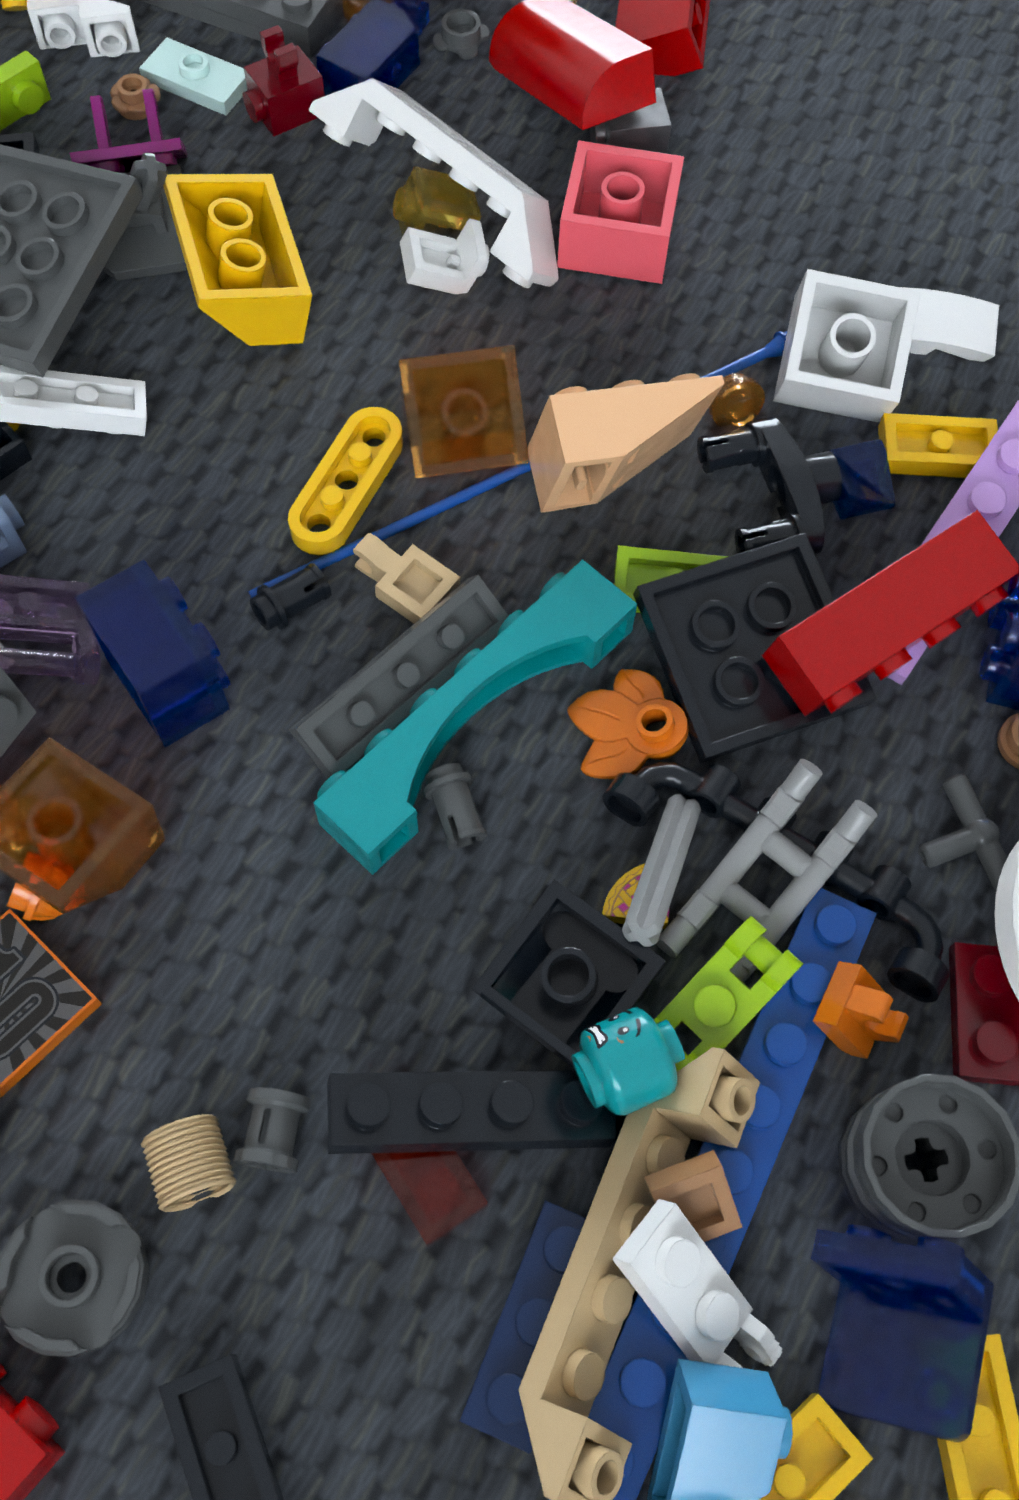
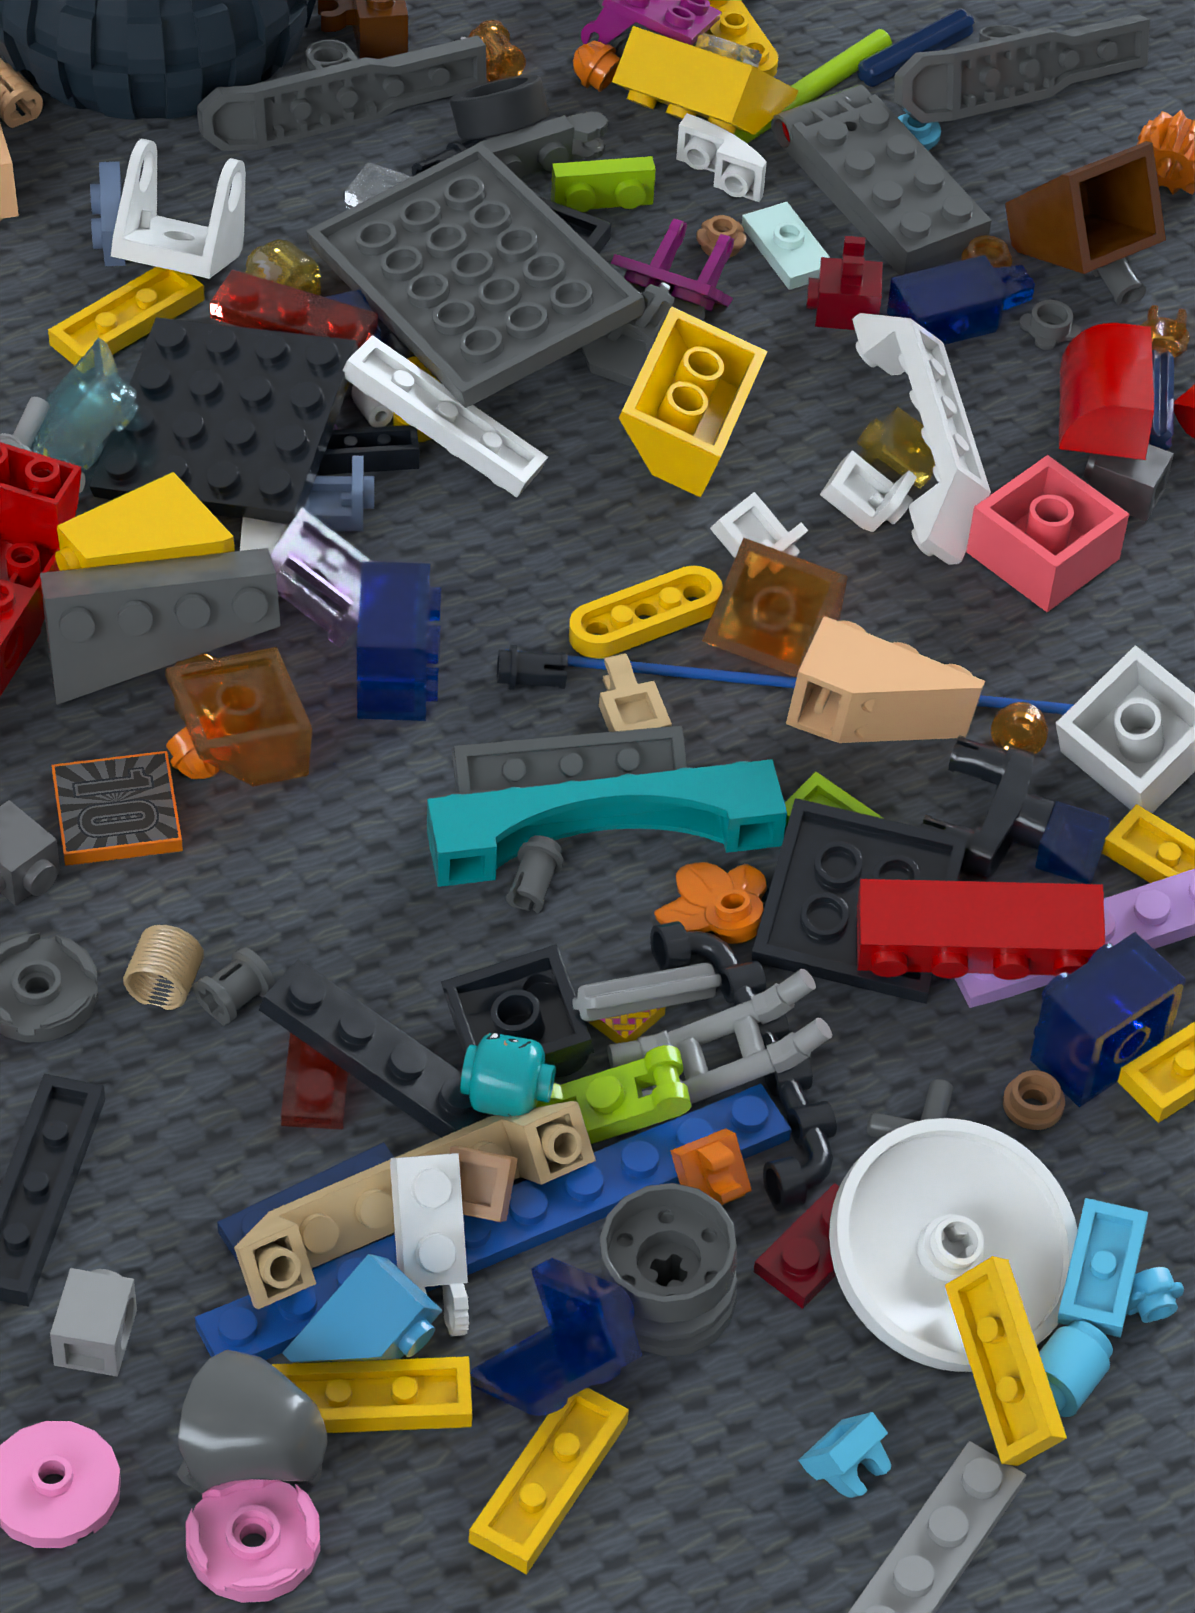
camera: 35 degrees right, 15 degrees down
none -> white bracket [710,492,808,576]

